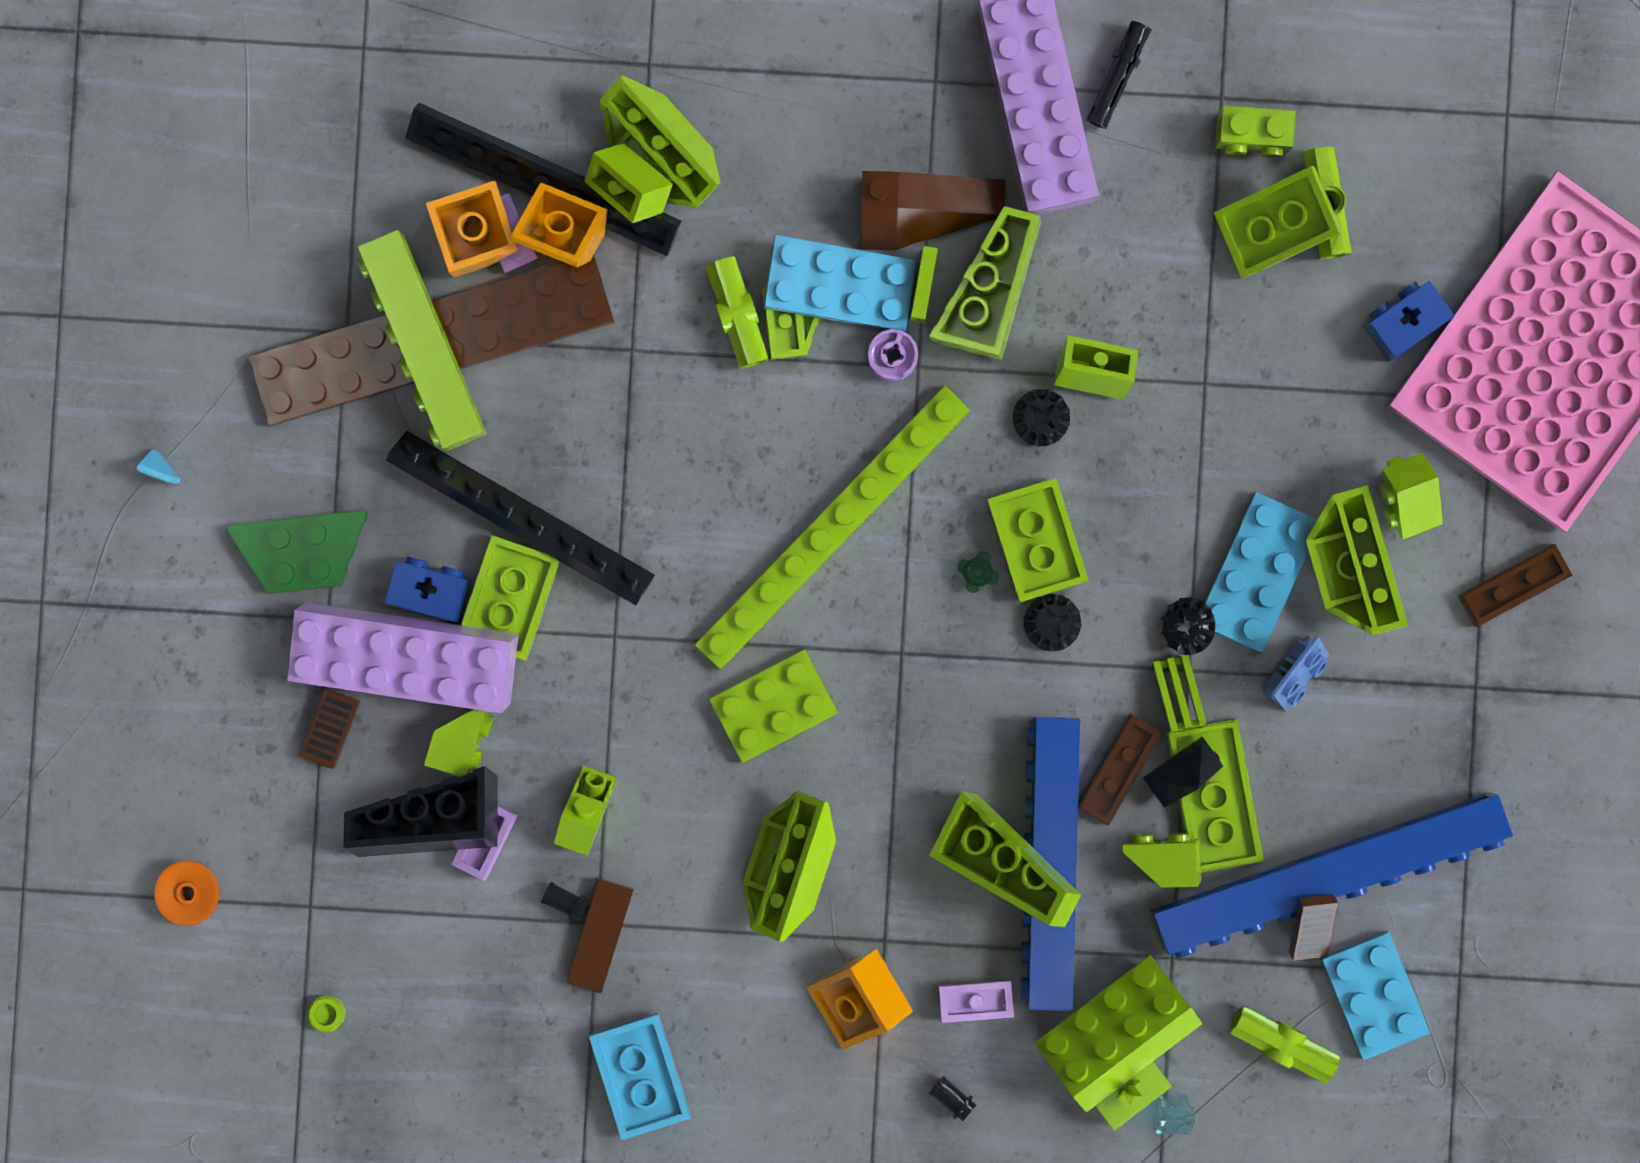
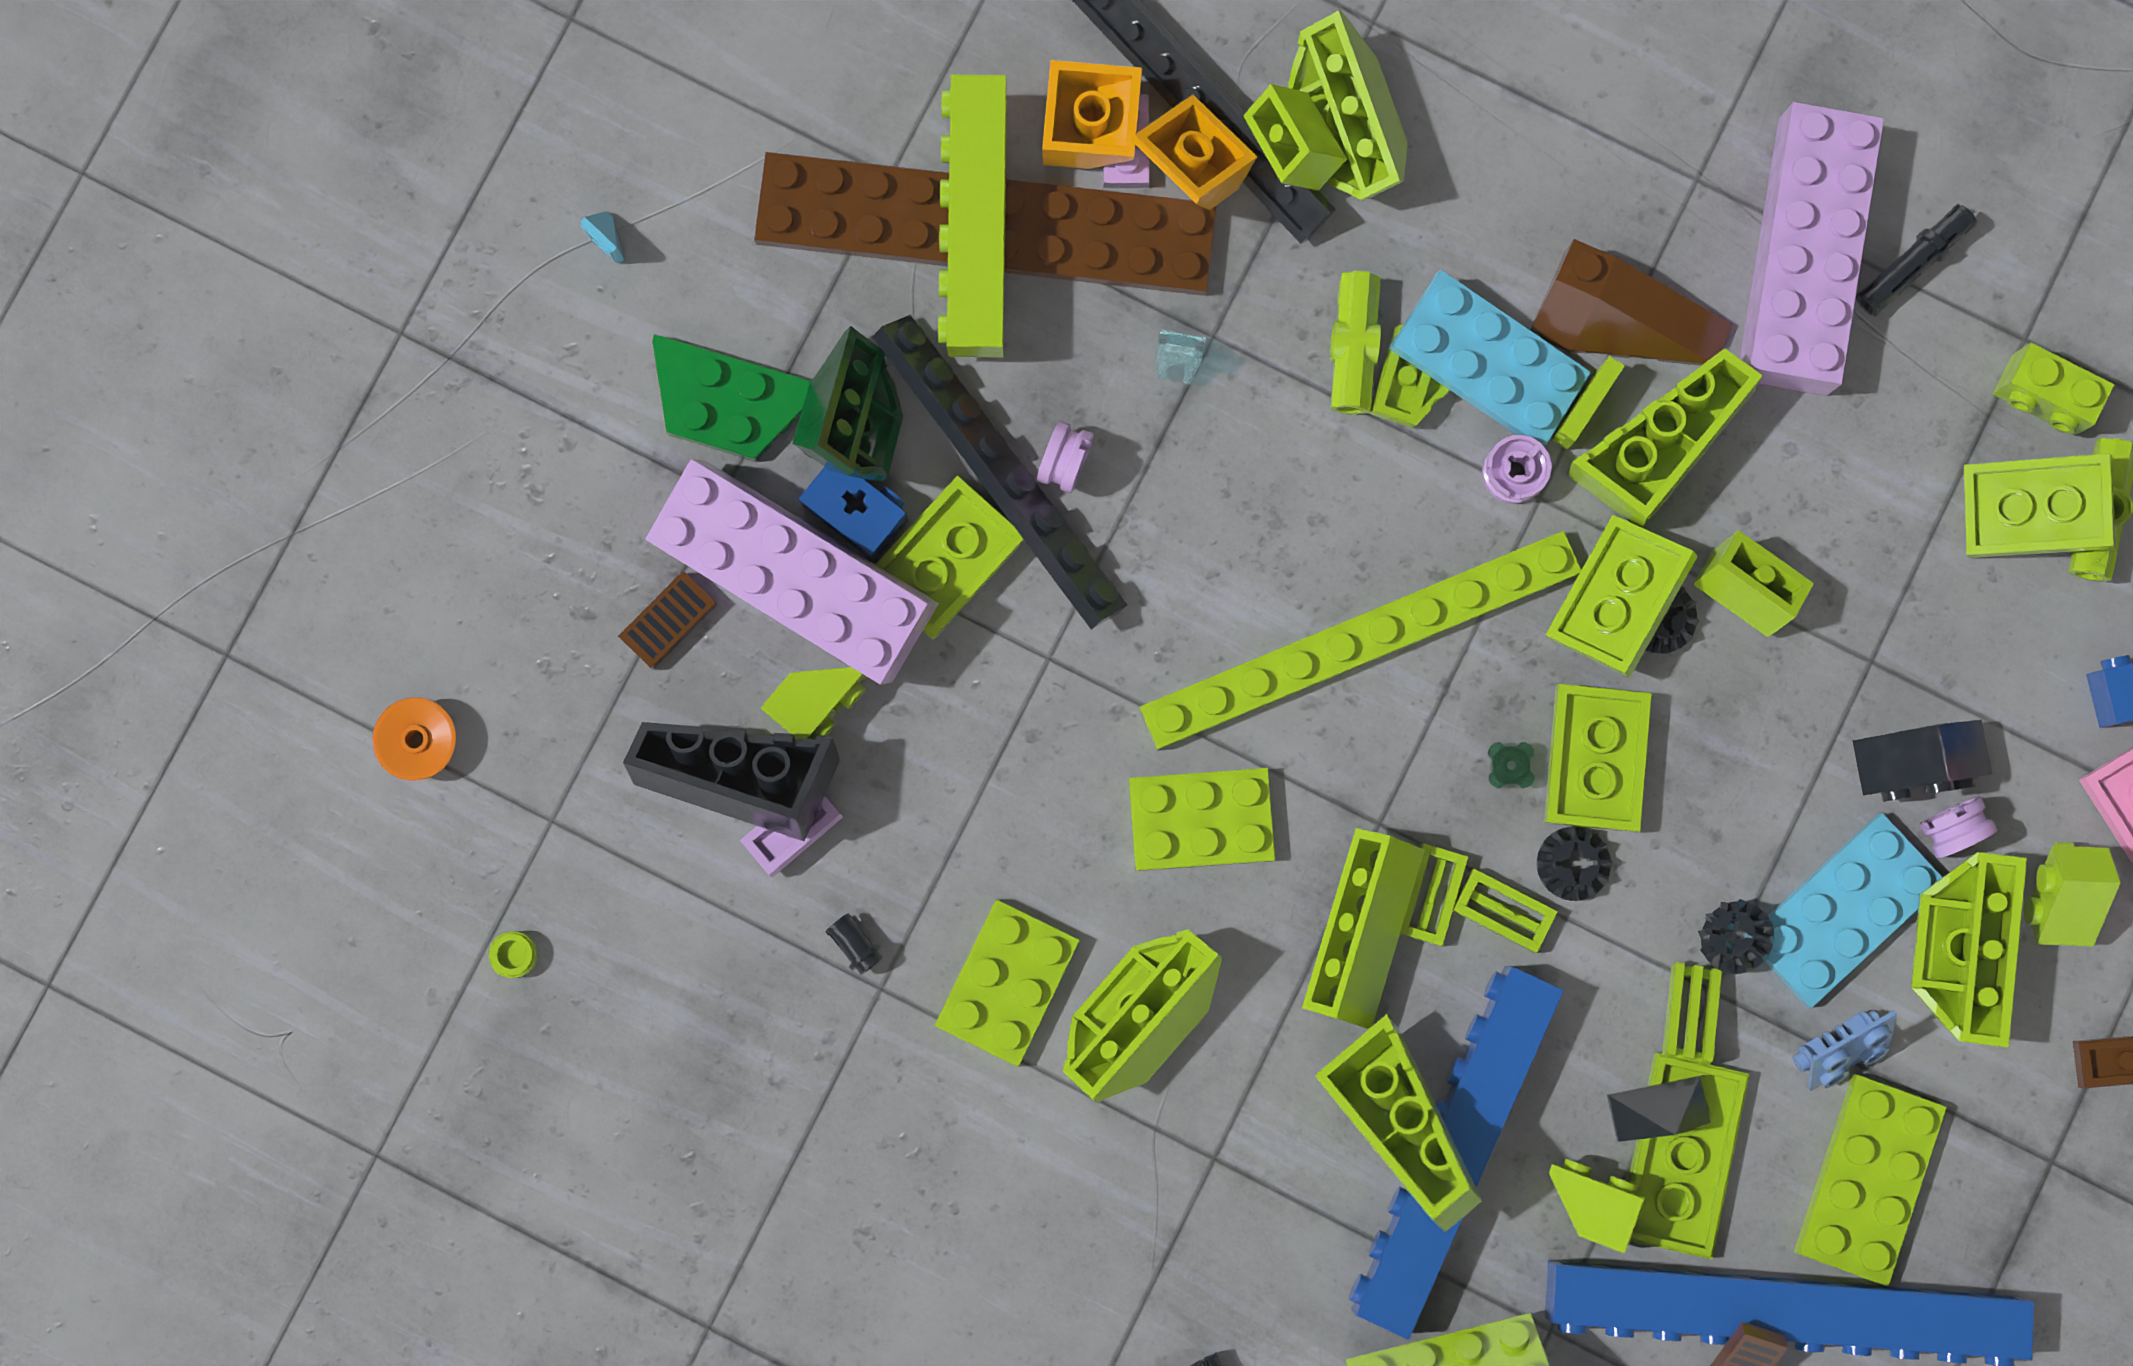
camera: 15 degrees right, 5 degrees down
lime slope [554,765,617,856] -> none
reddish brown tile [567,878,634,993] -> none
medium azure plate [589,1013,691,1140] -> none
light orange slope [806,949,913,1050] -> none
lavender plate [938,979,1014,1023] -> none
reddish brown tile [1078,714,1162,826] -> none
none -> dark green wedge [792,326,903,481]
none -> lime plate [934,899,1080,1067]
none -> lavender wheel [1037,420,1094,494]
none -> clear light blue tile [1155,329,1205,384]
none -> lime brick [1302,828,1425,1029]
none -> lime tile [1400,843,1468,946]
none -> lime tile [1453,869,1558,953]
none -> lime plate [1545,515,1698,678]
none -> lime plate [1794,1074,1947,1287]
none -> black brick [1852,719,1993,802]
none -> lavender wheel [1919,796,1998,858]

